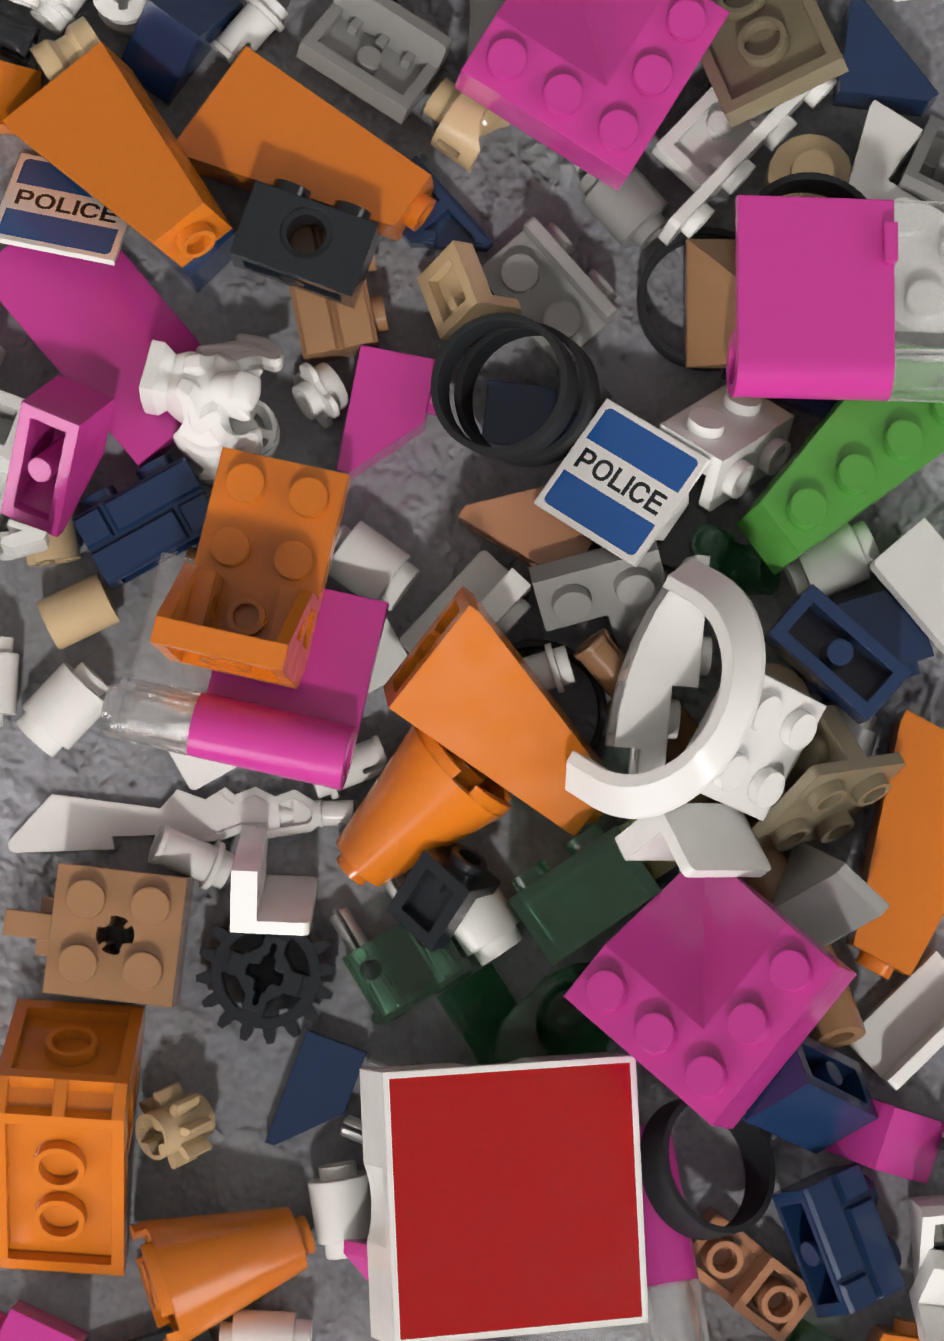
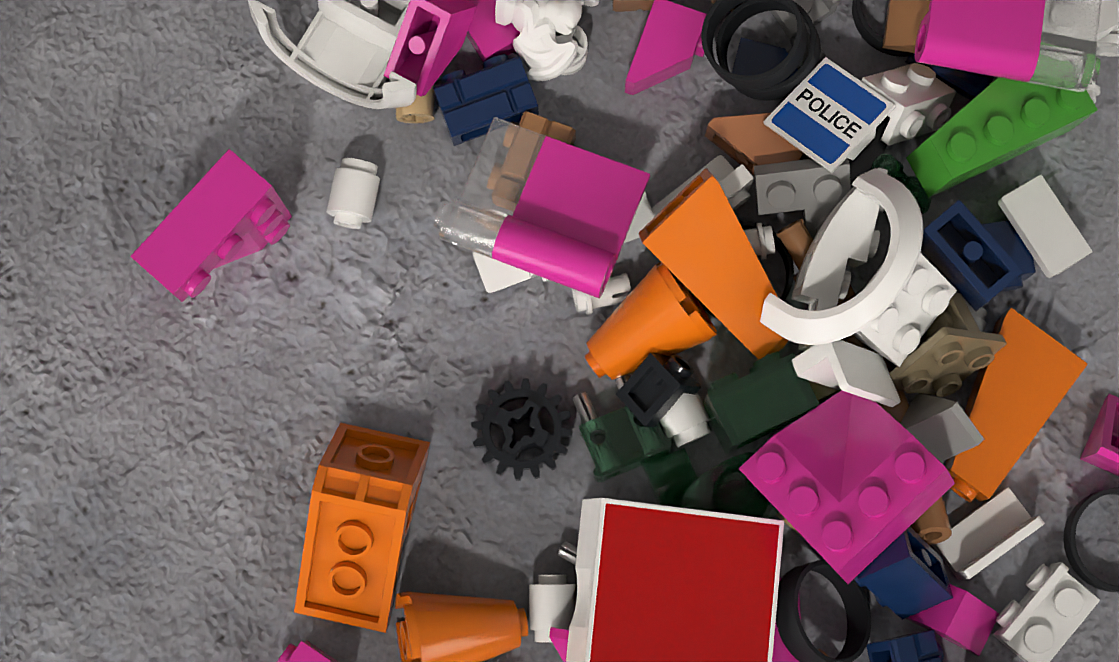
camera: 10 degrees right, 5 degrees down
medium nougat hinge [2,863,194,1008] -> none
white sword [8,787,355,853] -> none
white brick [16,662,111,757] -> none
tan piece [37,573,121,650] -> none
tan gear [135,1082,216,1169] -> none
white pin [148,824,235,890] -> none
orange bracket [150,447,351,689] -> none
white panel [230,825,317,936] -> none
dark blue tile [265,1029,367,1146] -> none
white plate [292,362,349,428] -> none
white brick [329,521,420,612] -> none
white brick [784,521,880,597] -> none

